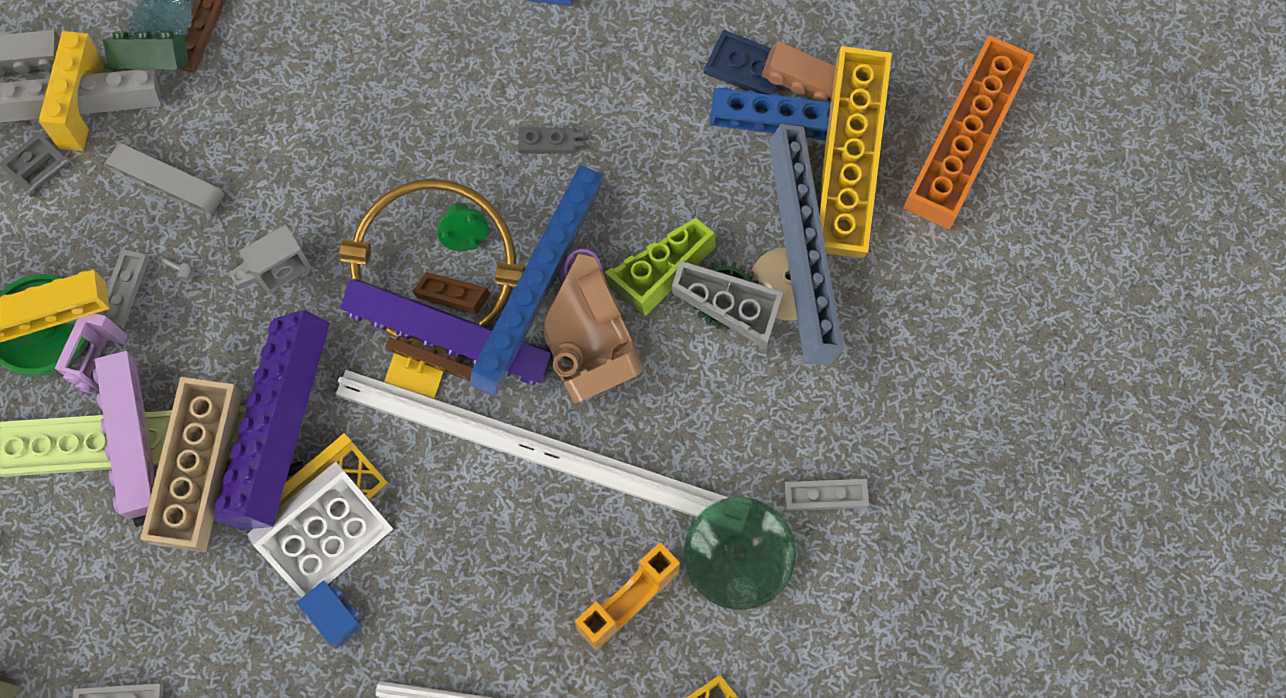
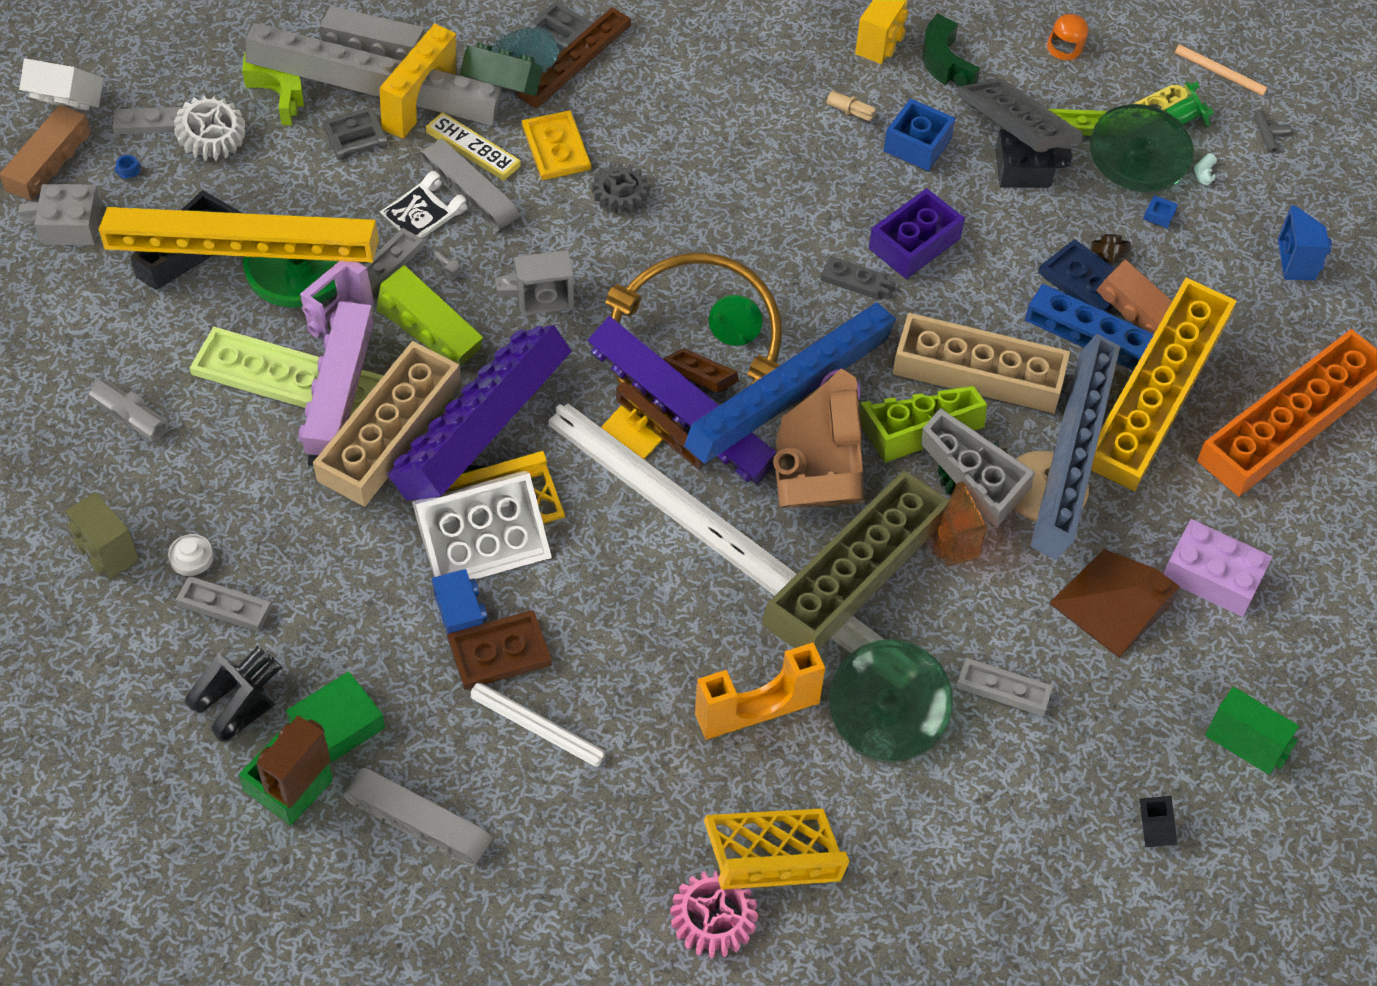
camera: 20 degrees right, 15 degrees down
none -> white plate [168,534,214,576]
none -> lime wedge [376,265,483,366]
none -> flag [380,171,468,238]
none -> tile [426,112,521,181]
none -> reddish brown plate [447,610,552,690]
none -> yellow tile [522,110,591,180]
none -> dark grey gear [592,163,649,214]
none -> olive brick [762,470,949,651]
none -> dark purple brick [868,188,965,279]
none -> tan brick [893,313,1070,414]
none -> clear orange slope [934,481,987,567]
none -> reddish brown slope [1049,549,1180,658]
none -> dark brown plate [1091,234,1131,263]
none -> black brick [1139,796,1178,848]
none -> lavender brick [1164,519,1273,617]
none -> green brick [1205,686,1299,775]

